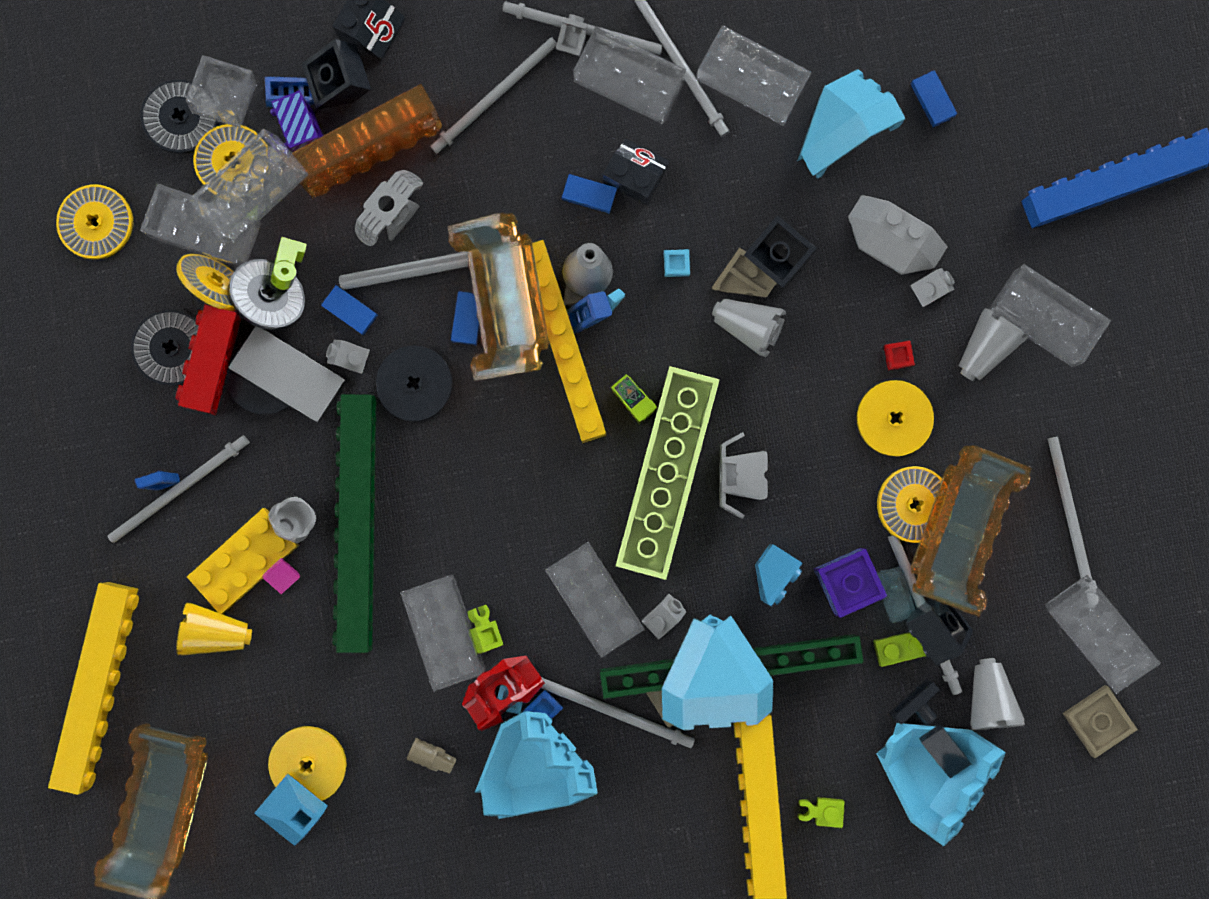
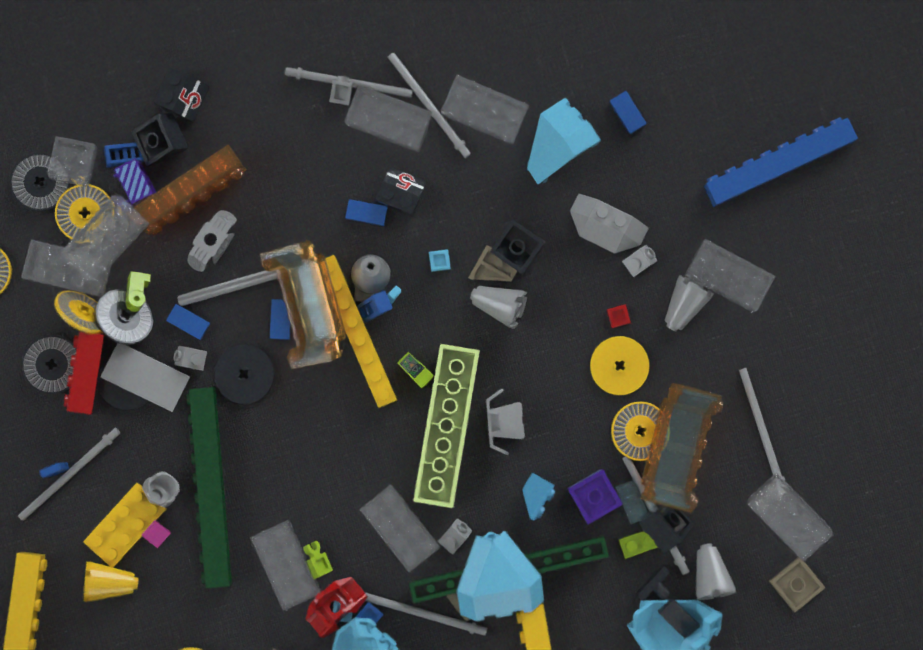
camera: 10 degrees left, 0 degrees up
light grey bar [430,37,557,154] -> none

